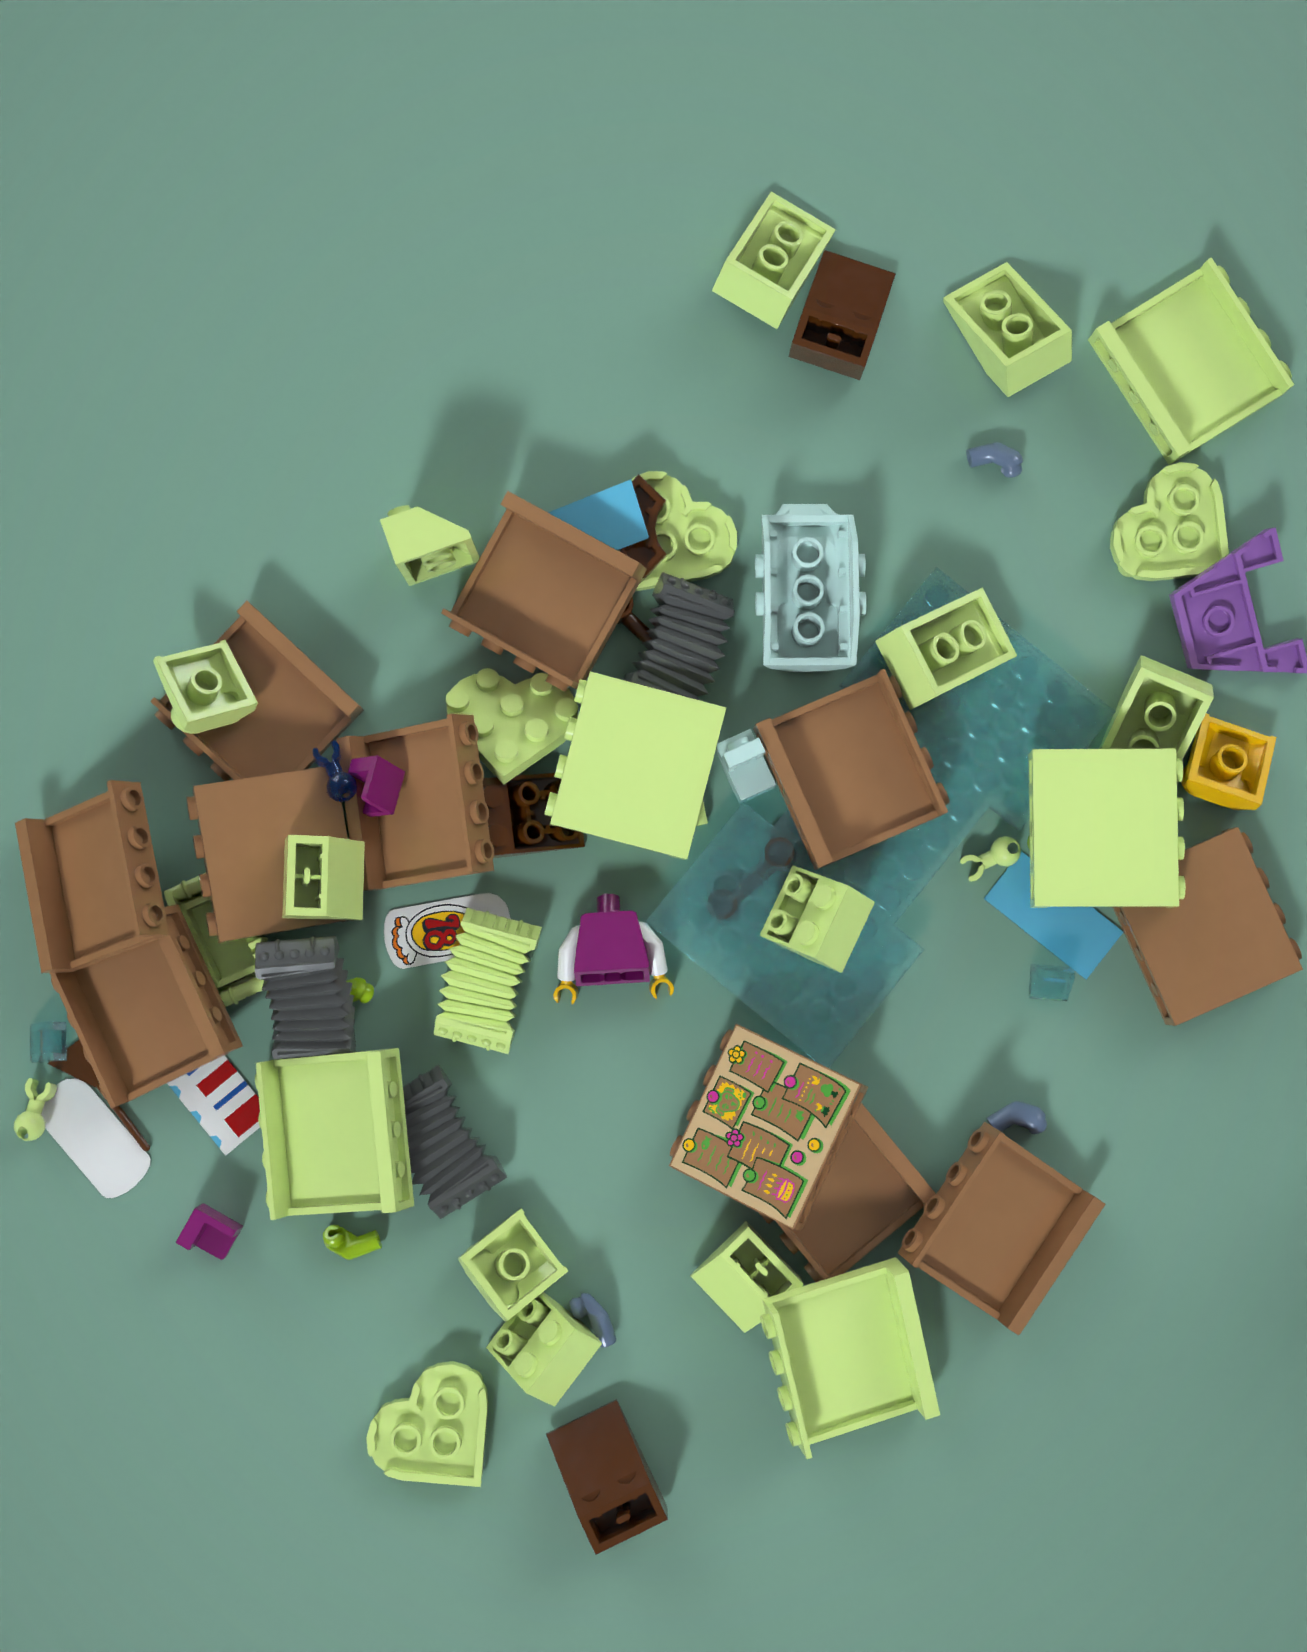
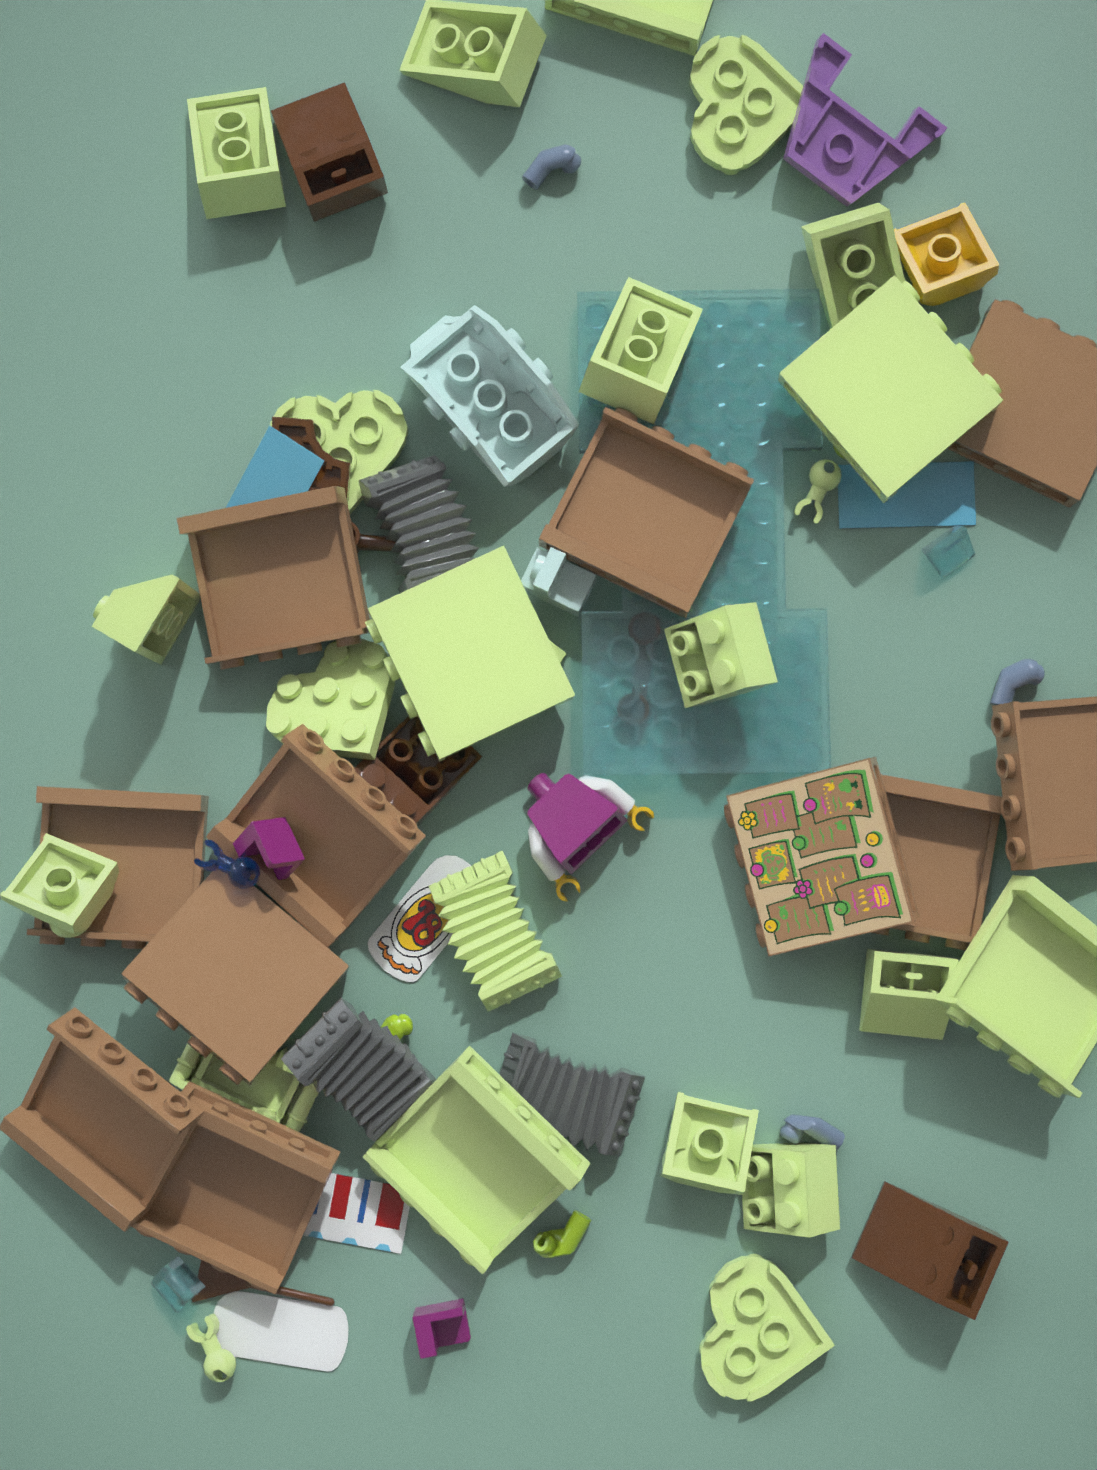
camera: 30 degrees left, 0 degrees up
yellowish green slope [282,835,365,920] -> none

